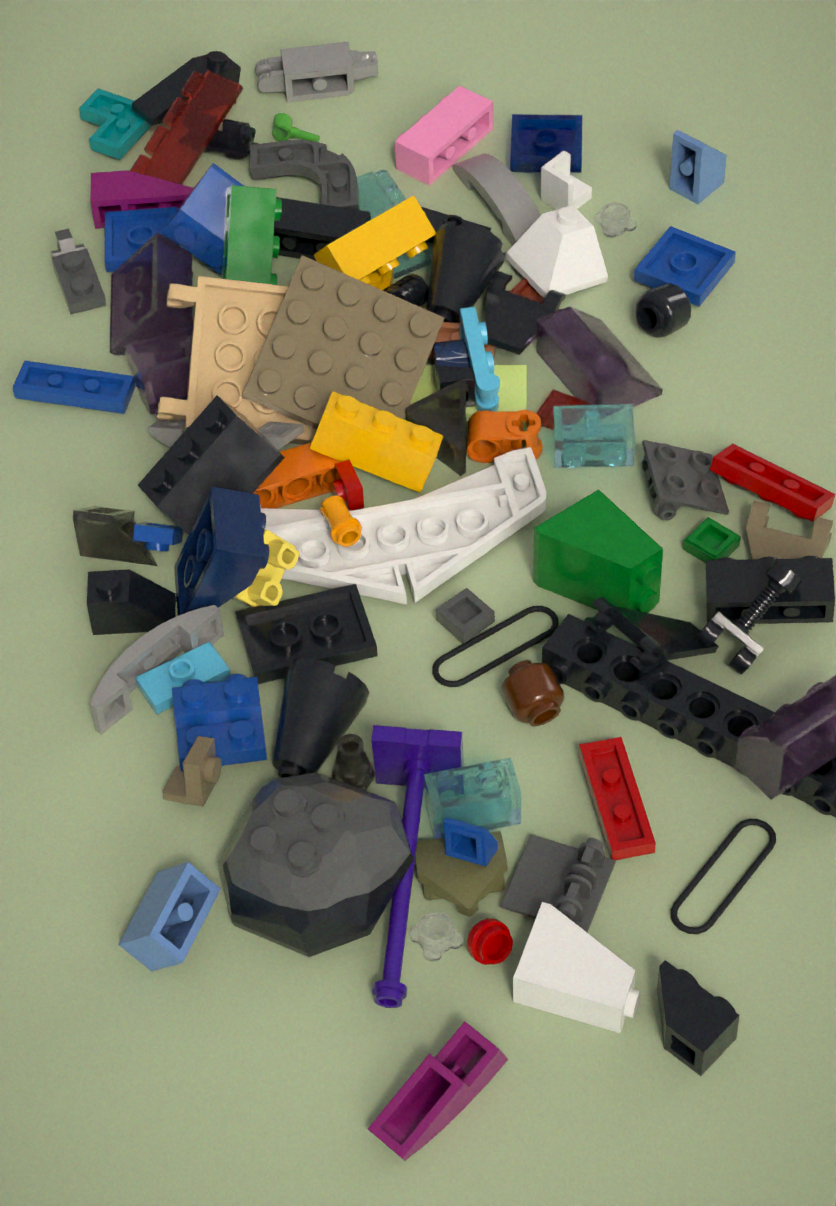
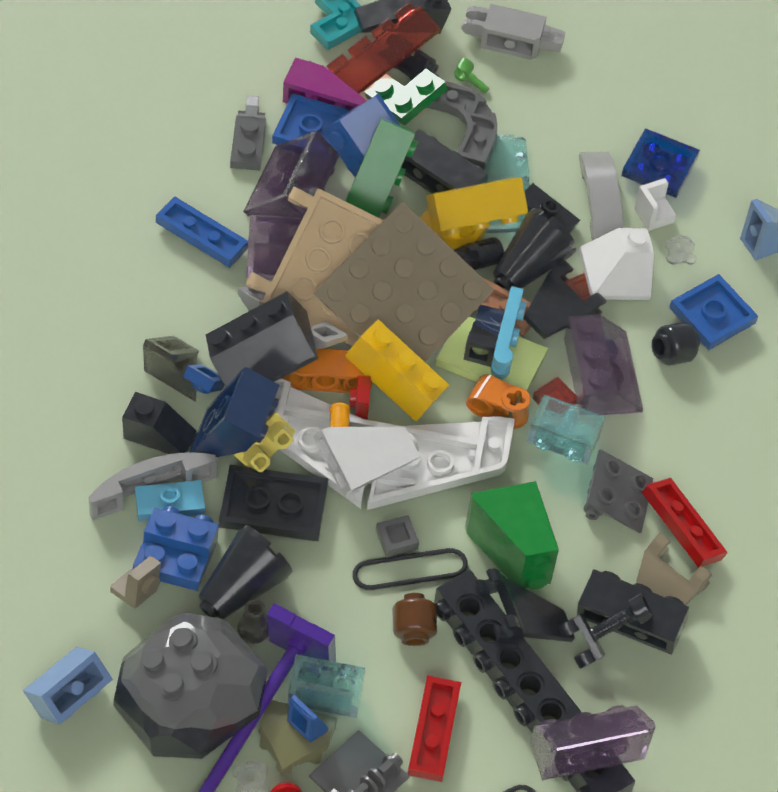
camera: 15 degrees right, 5 degrees up
bright pink brick [394,86,493,185] -> none
clear smoke slope [405,377,467,476] -> none
green tile [683,517,741,563] -> none
none -> white slope [313,427,420,496]
none -> plate [364,69,448,126]

